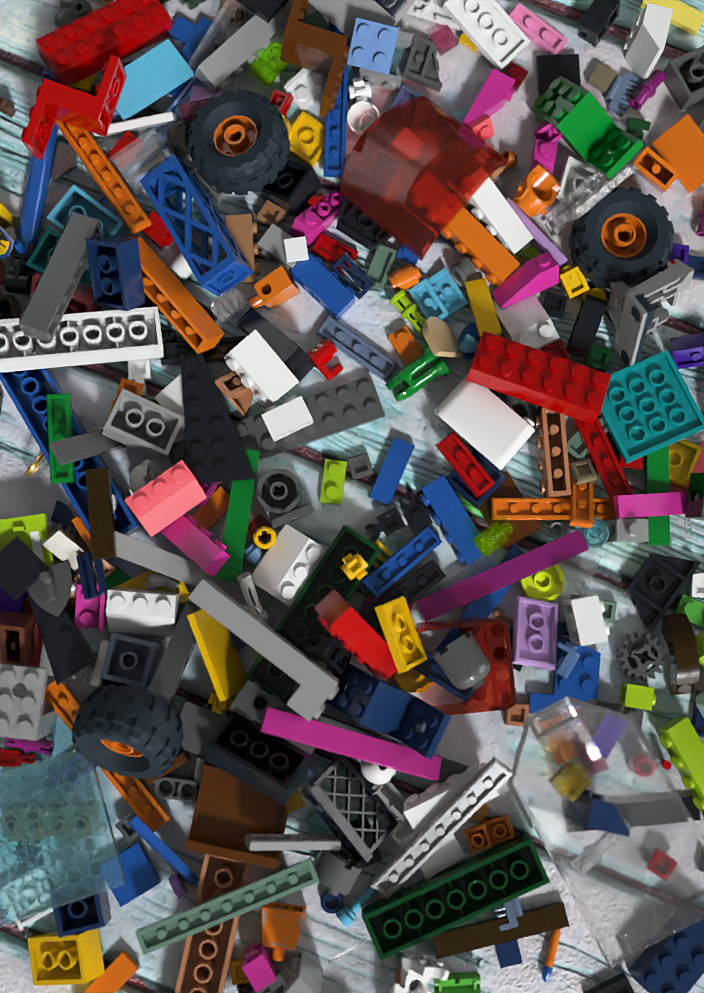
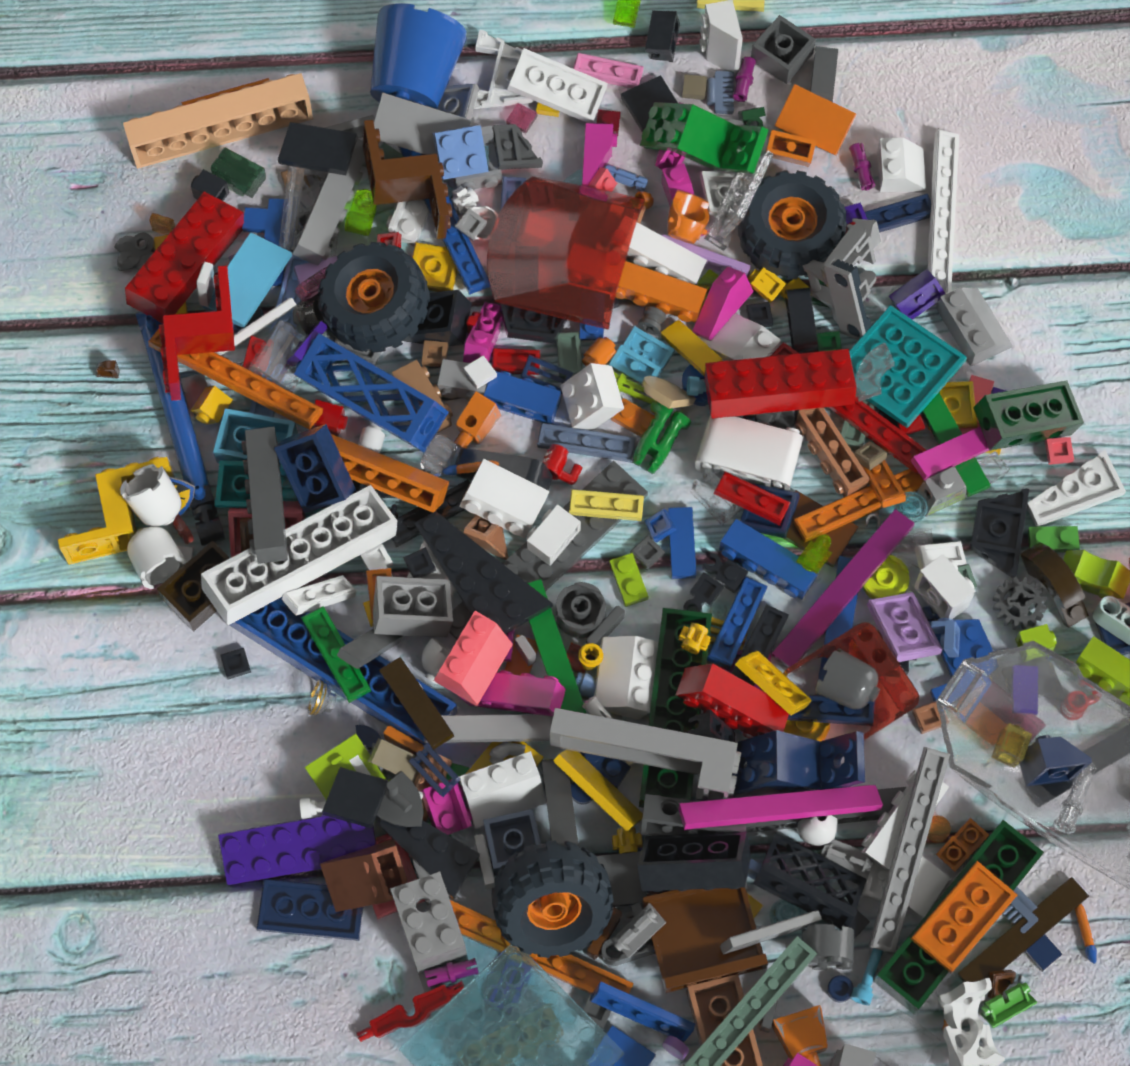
camera: 25 degrees left, 15 degrees down
none -> yellow brick [190,386,233,425]
none -> white tile [196,262,215,307]
none -> white tile [282,575,357,615]
none -> dark purple tile [286,321,327,367]
none -> black tile [403,547,436,578]
none -> orange piece [442,460,499,475]
none -> light grey tile [455,208,487,241]
none -> light grey tile [515,635,536,667]
none -> white brick [560,363,624,430]
none -> light yellow tile [569,489,644,521]
none -> medium blue axle [605,164,648,191]
none -> light grey hinge [612,903,667,958]
none -> blue tile [644,509,677,543]
none -> clear tile [855,343,895,402]
none -> orange tile [911,861,1018,973]
none -> white tile [914,541,967,570]
none -> reddish brown tile [987,970,1016,999]

